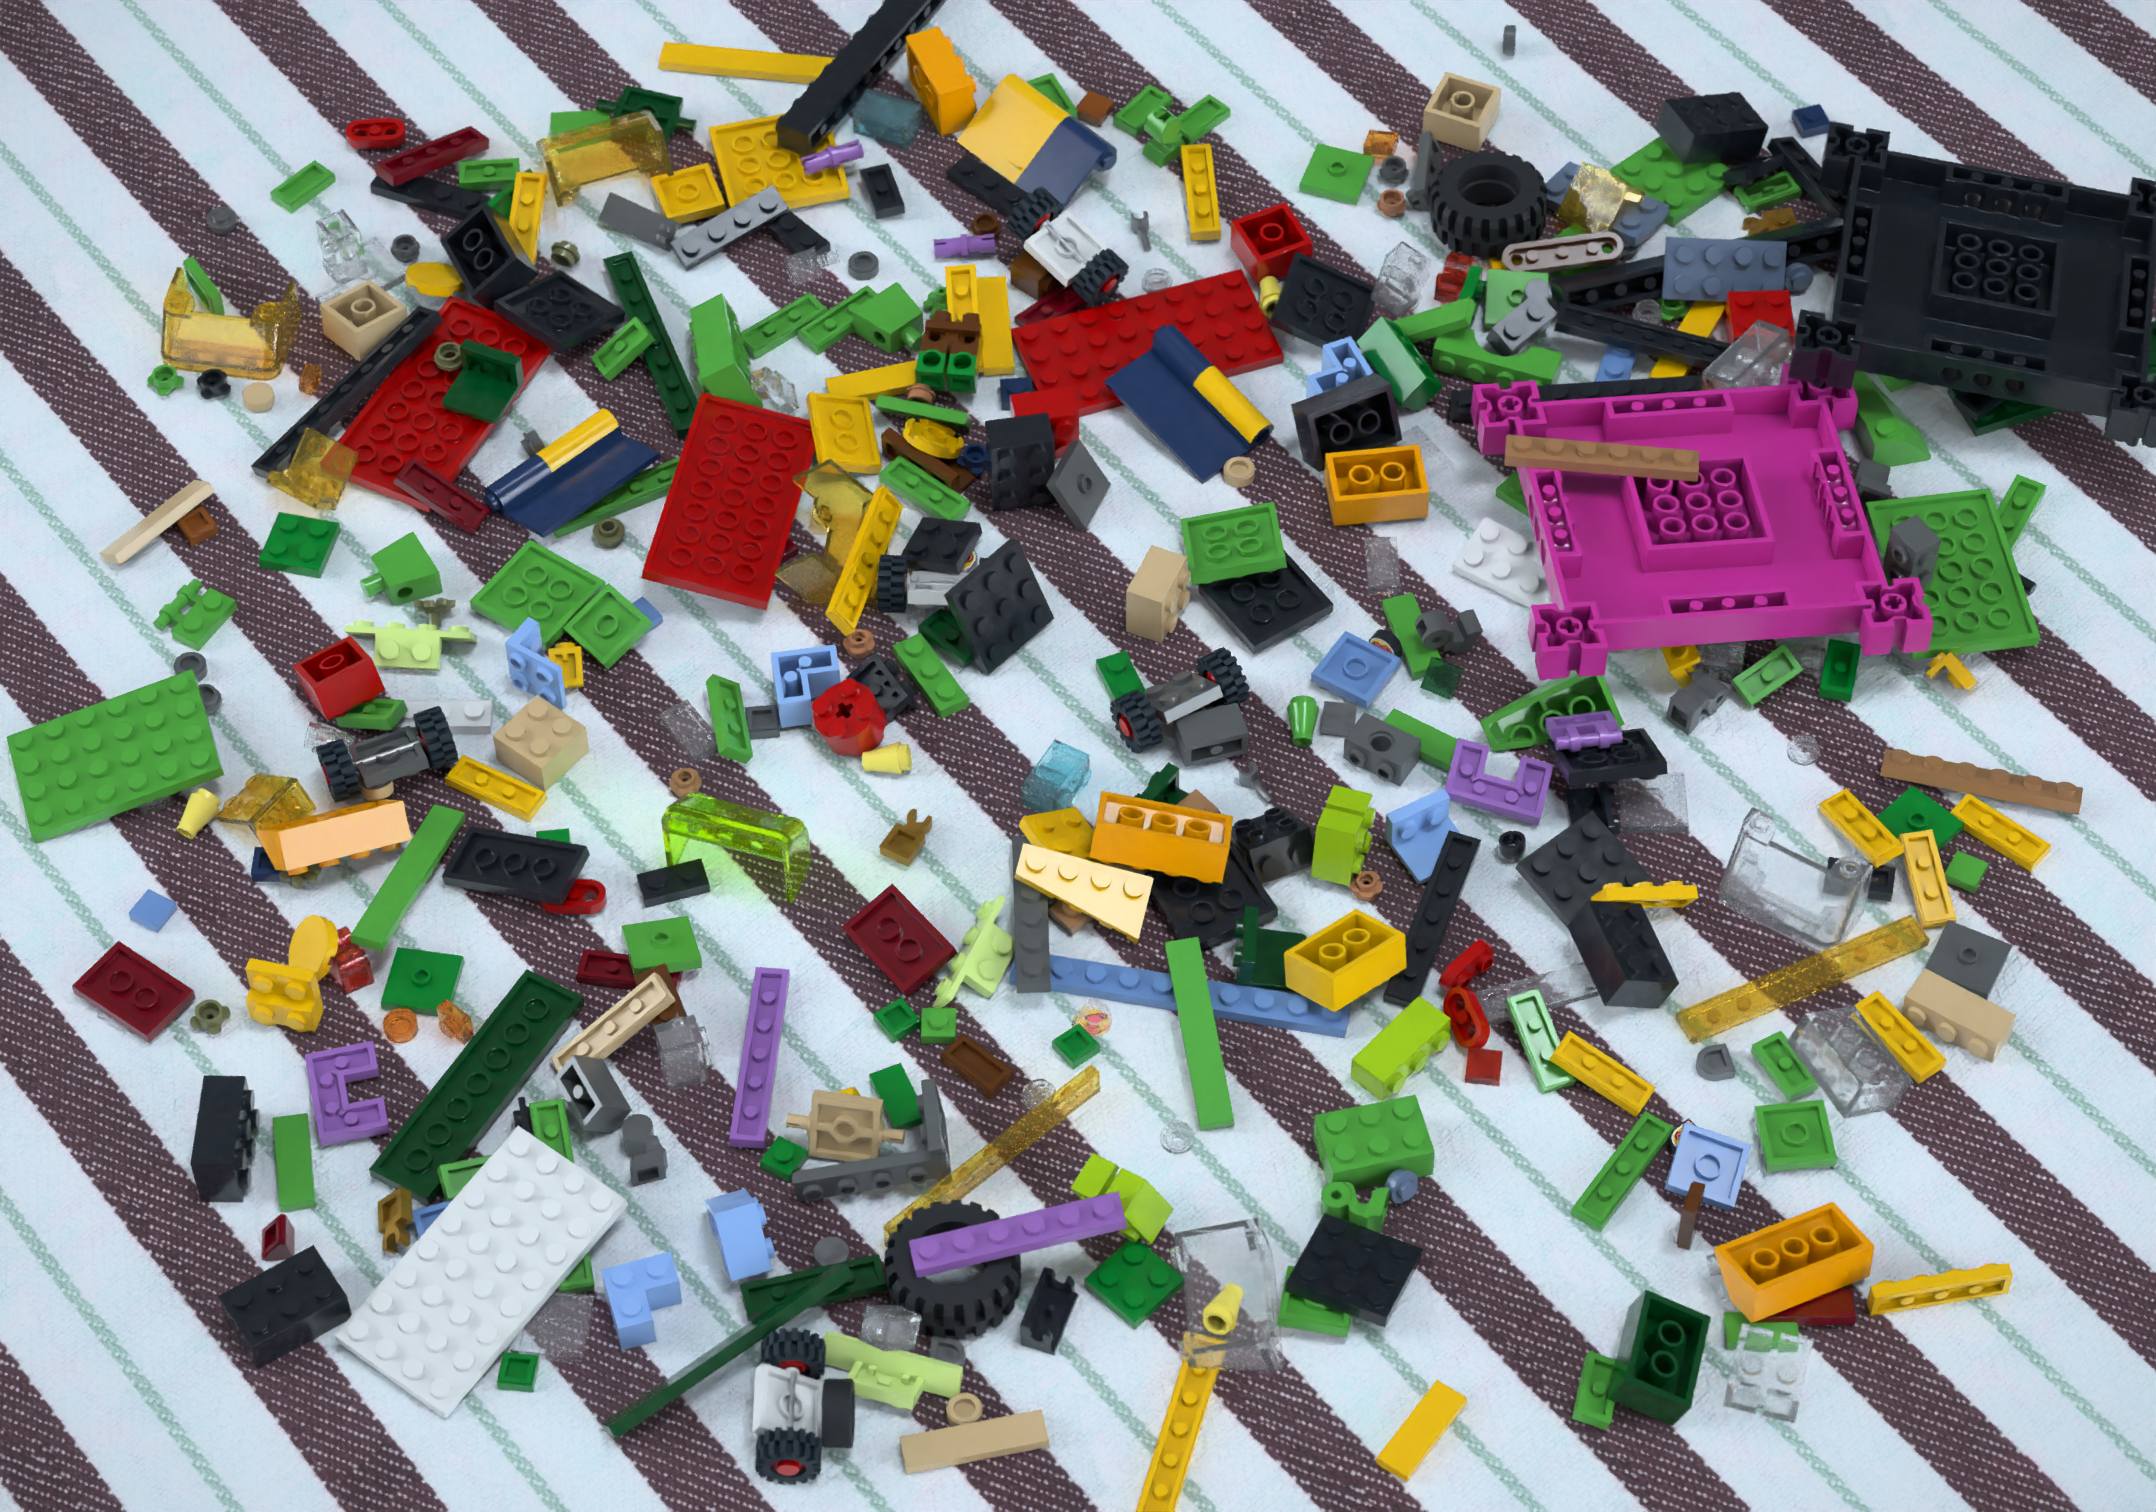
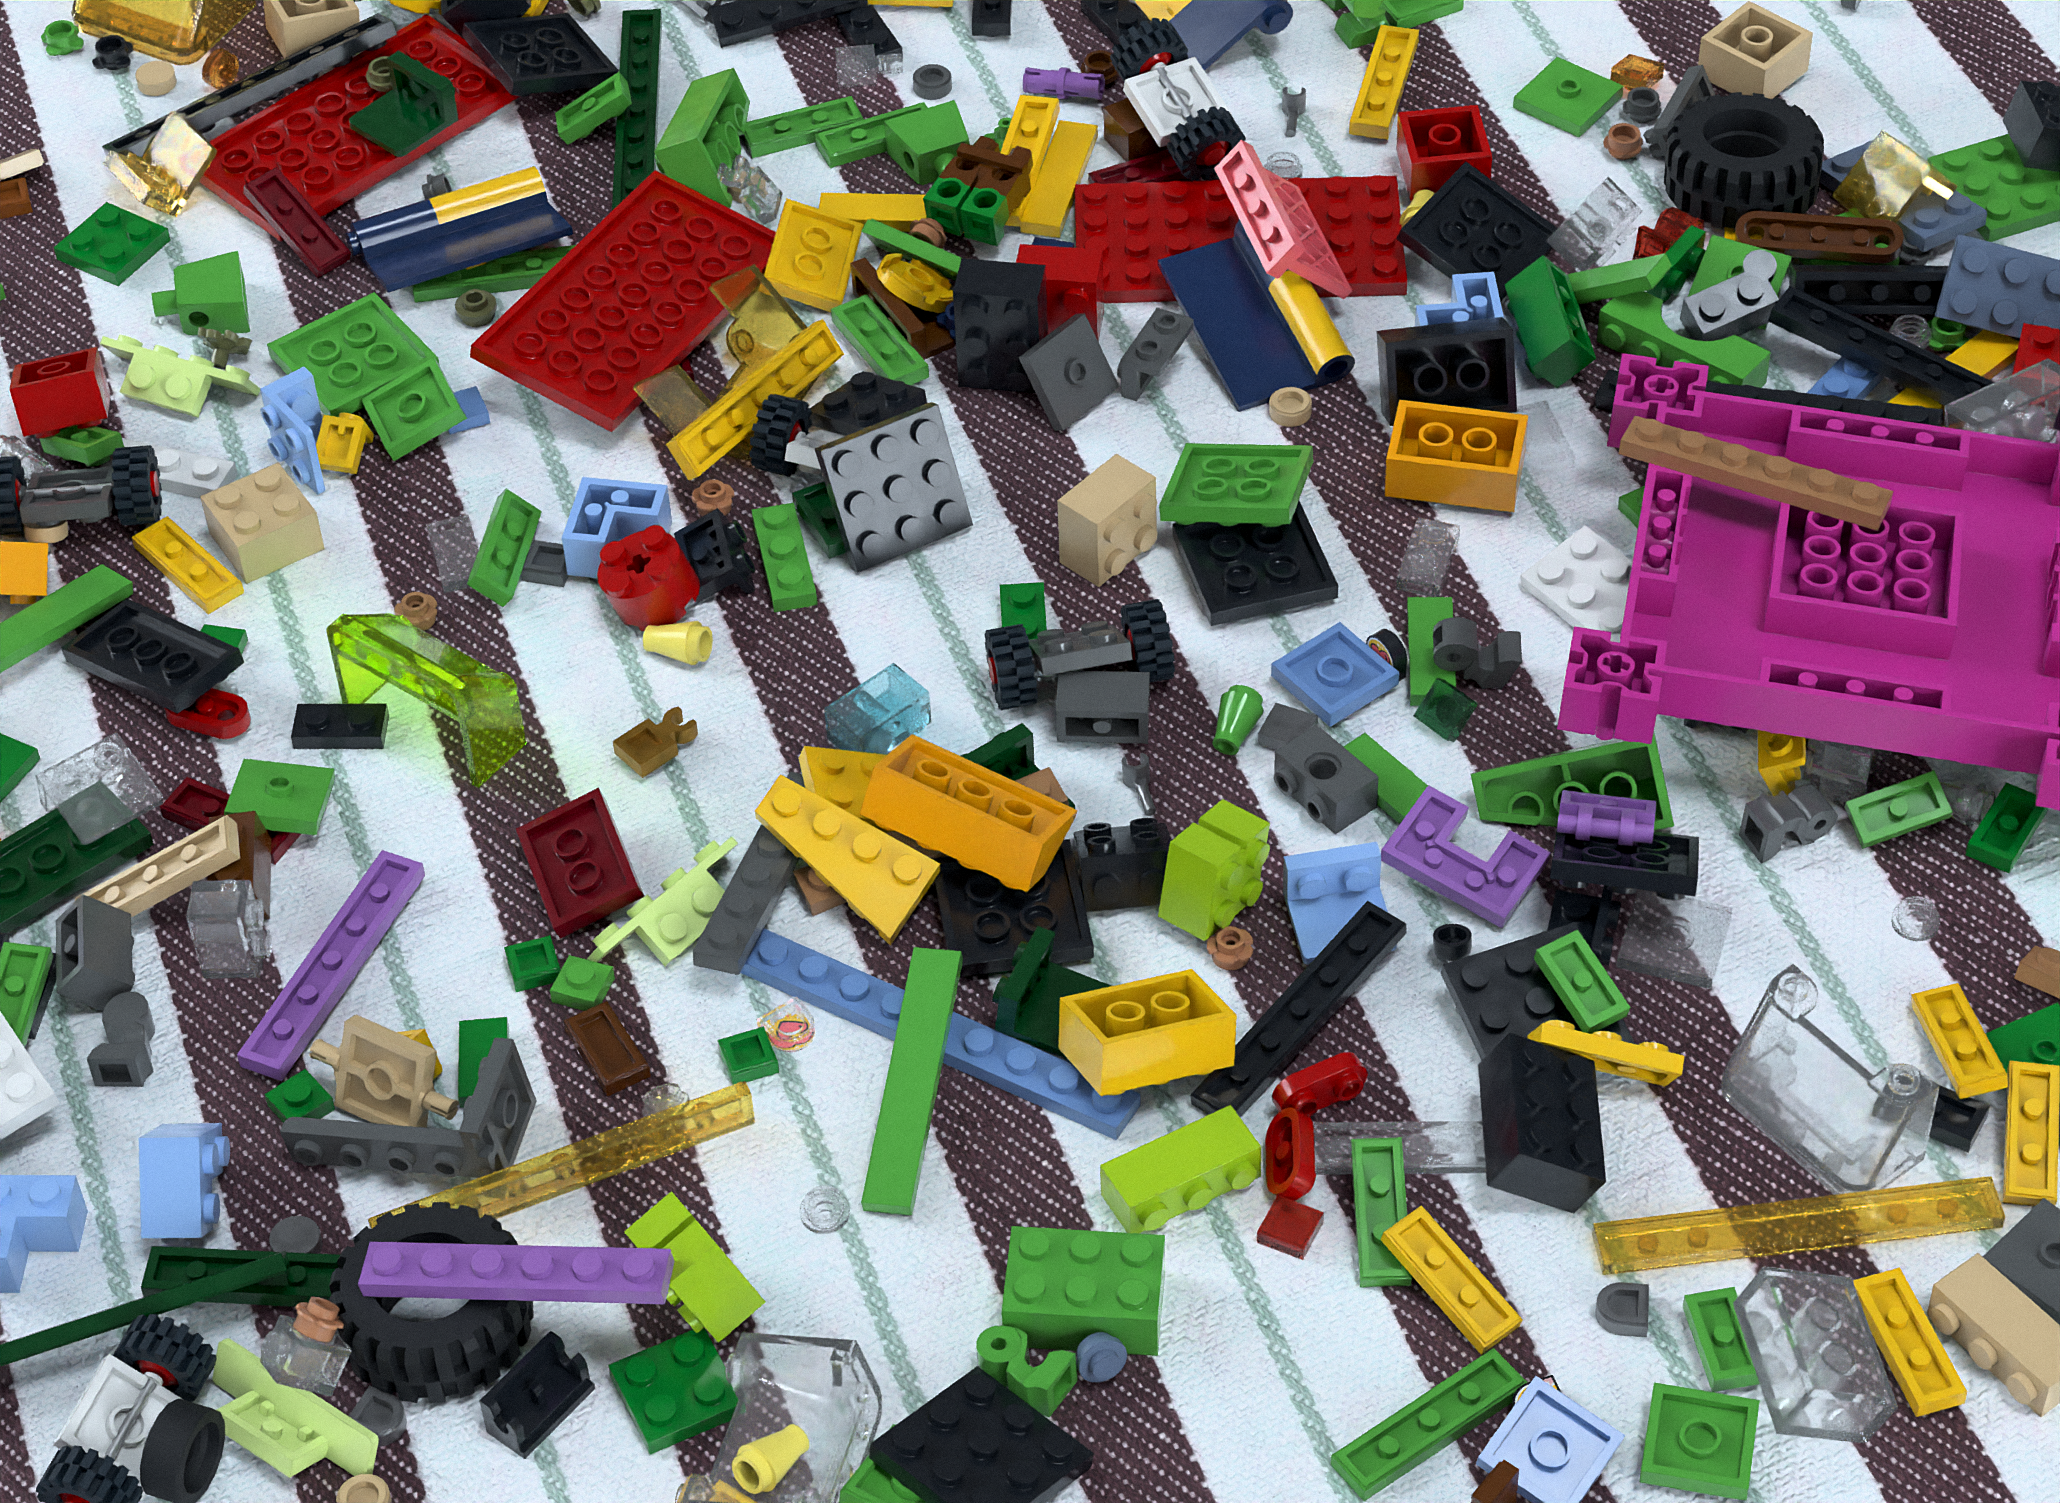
camera: 20 degrees right, 5 degrees down
none -> clear bracket [35,732,164,845]
none -> nougat plate [293,1297,344,1342]
none -> dark grey bracket [1117,308,1194,401]
none -> coral fence [1214,140,1352,299]
none -> bright green plate [1534,930,1631,1034]

